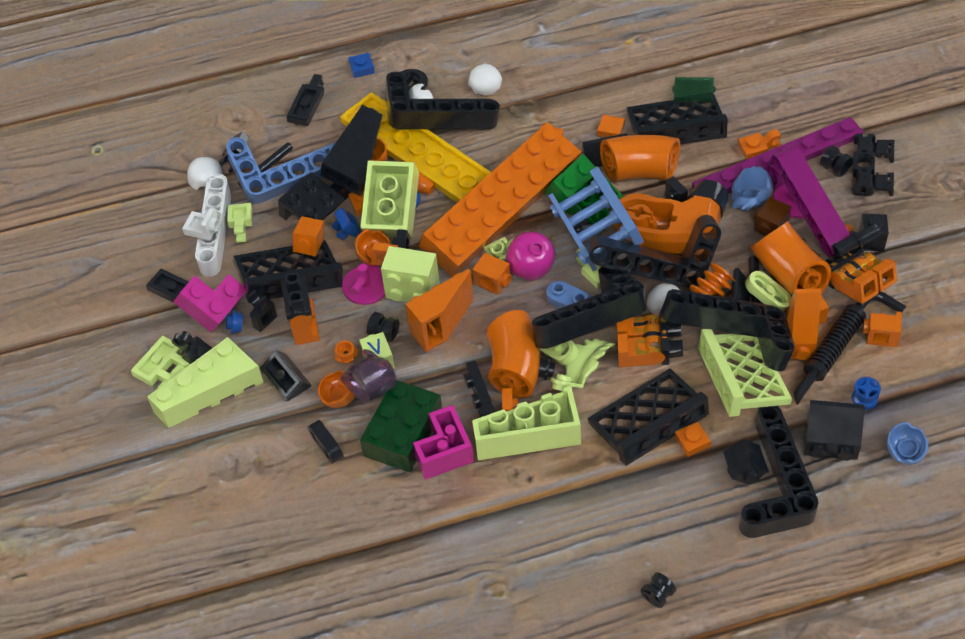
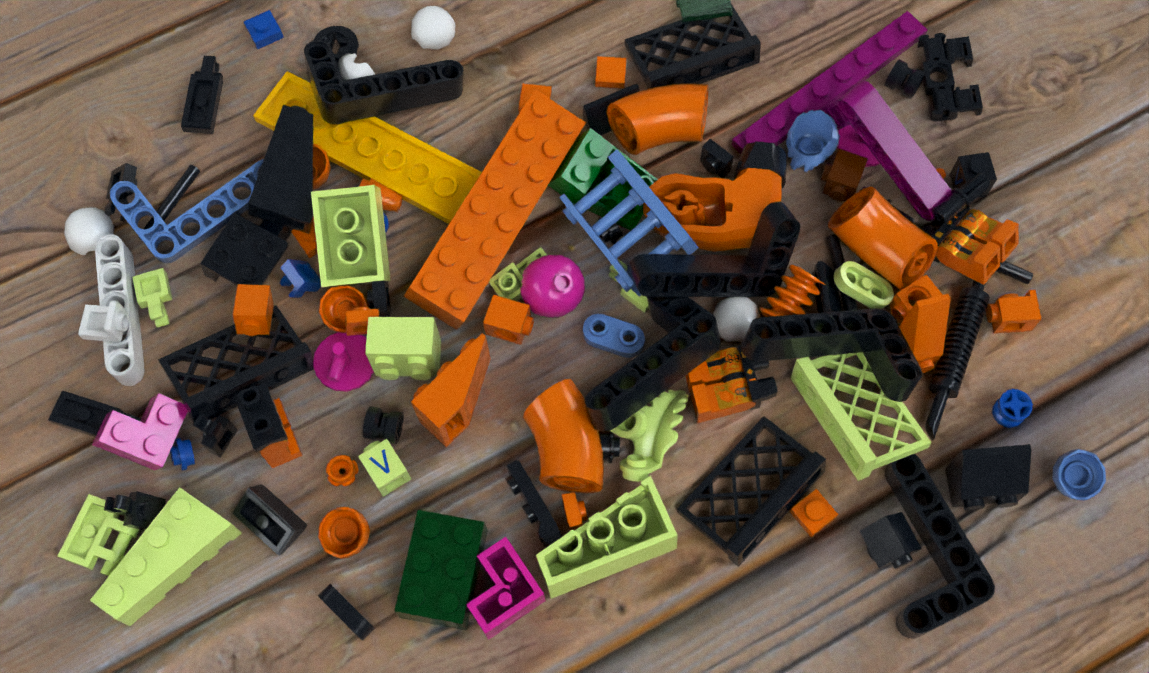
camera: 15 degrees left, 15 degrees up
clear purple helmet [340,349,397,402] -> none
orange plate [738,129,781,160] -> none

